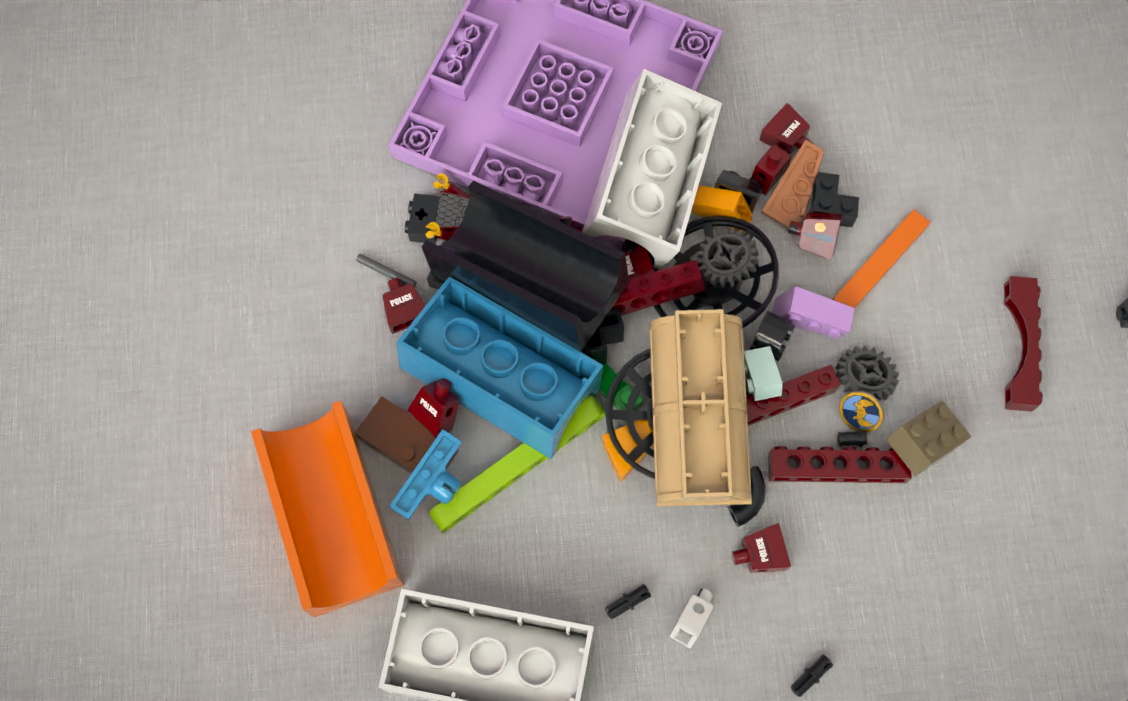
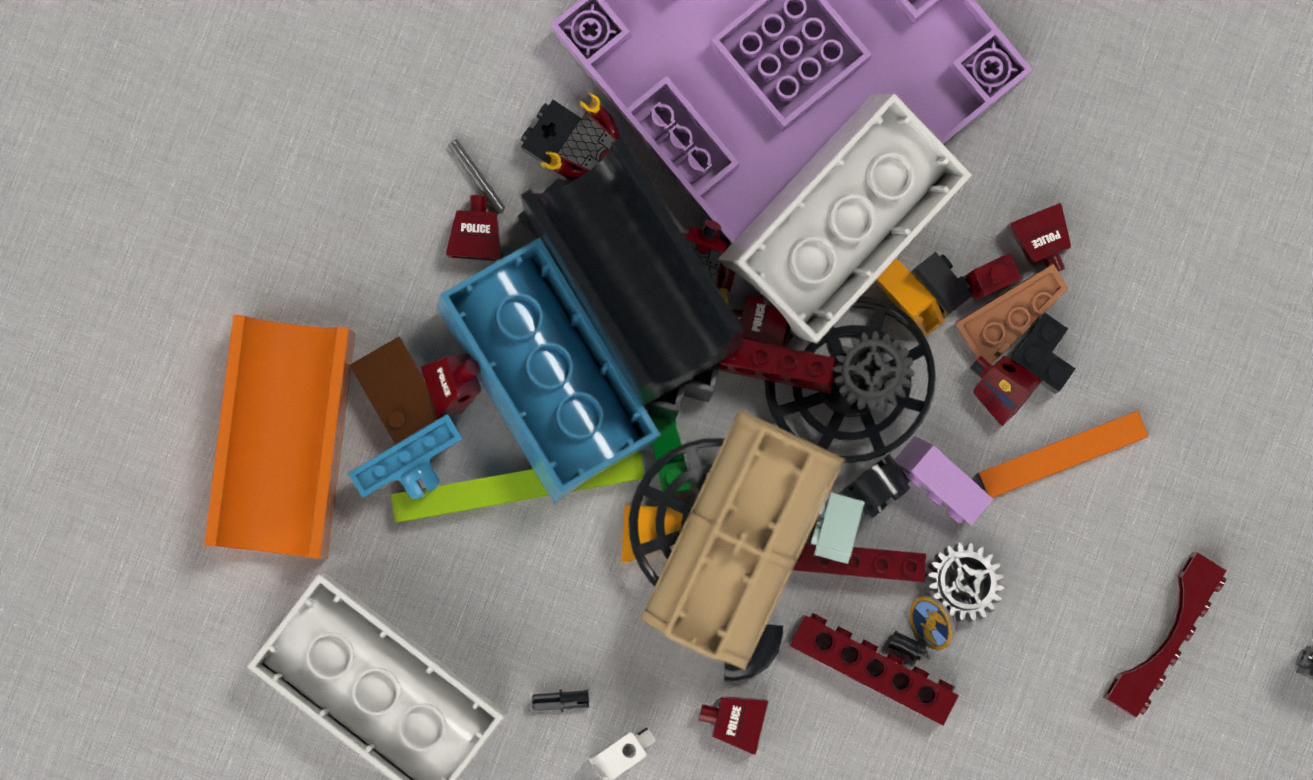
camera: 25 degrees right, 15 degrees up
dark tan brick [886,401,972,477] -> none

